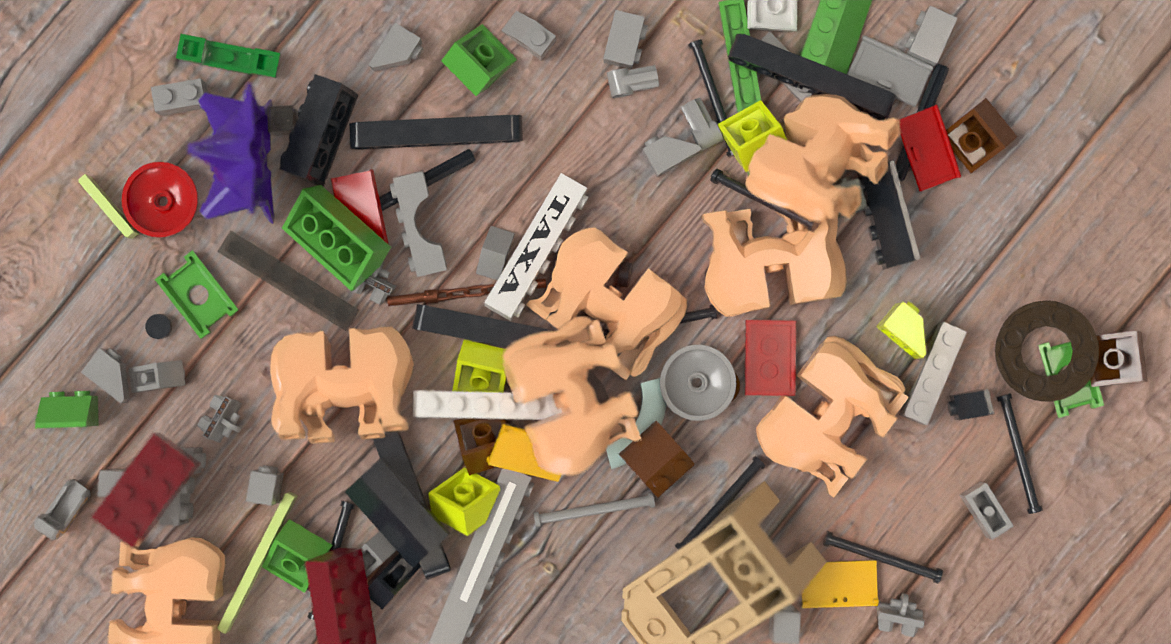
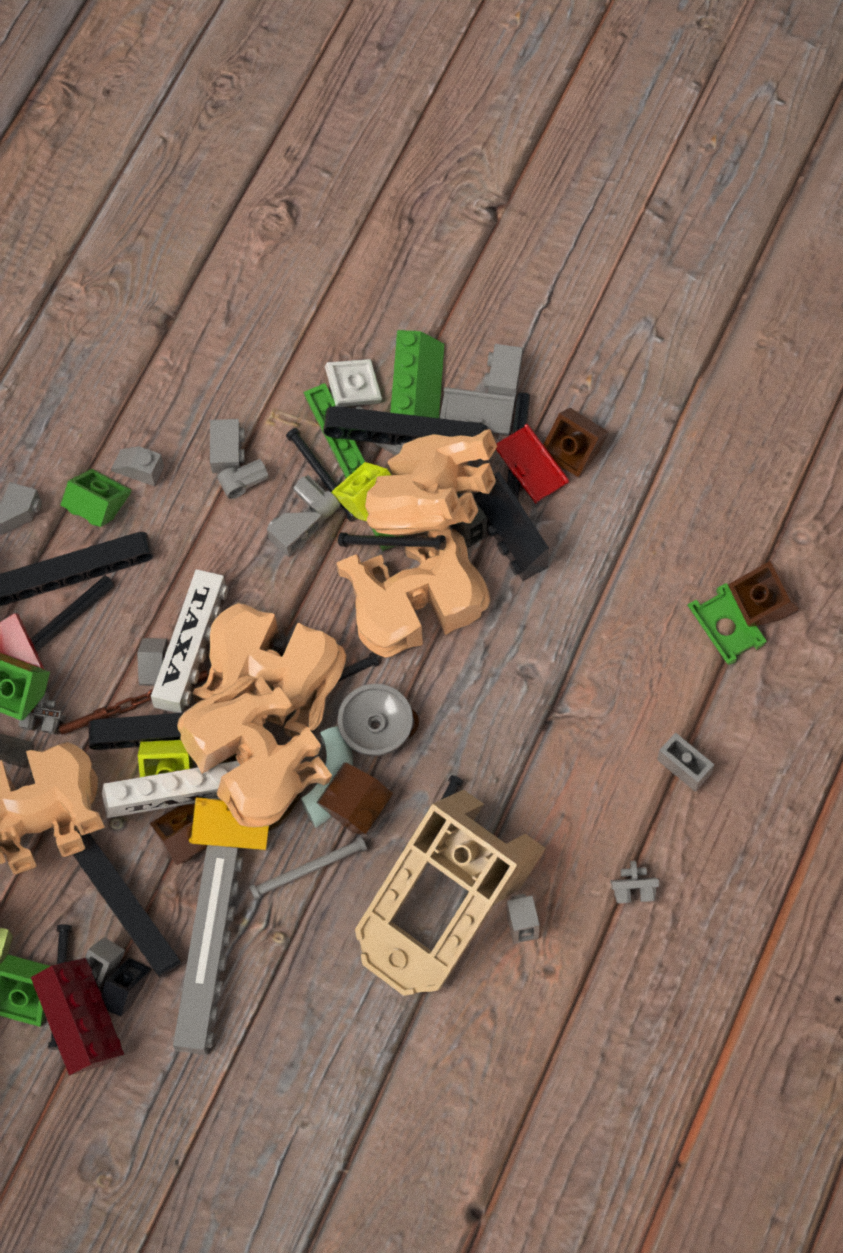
camera: 10 degrees left, 20 degrees down
black slope [345,458,451,568] -> none
light grey arch [390,170,447,277] -> none
neon yellow slope [428,467,500,536] -> none
tile [744,320,796,396] -> none
light nougat animal [756,336,909,498] -> none
yellow door [801,560,879,608] -> none
black bar [823,531,943,584] -> none
neon yellow slope [876,302,926,359] -> none
arch [899,322,967,425] -> none
black slope [947,389,994,420] -> none
dark brown plate [995,300,1099,402] -> none
black bar [996,393,1043,514] -> none

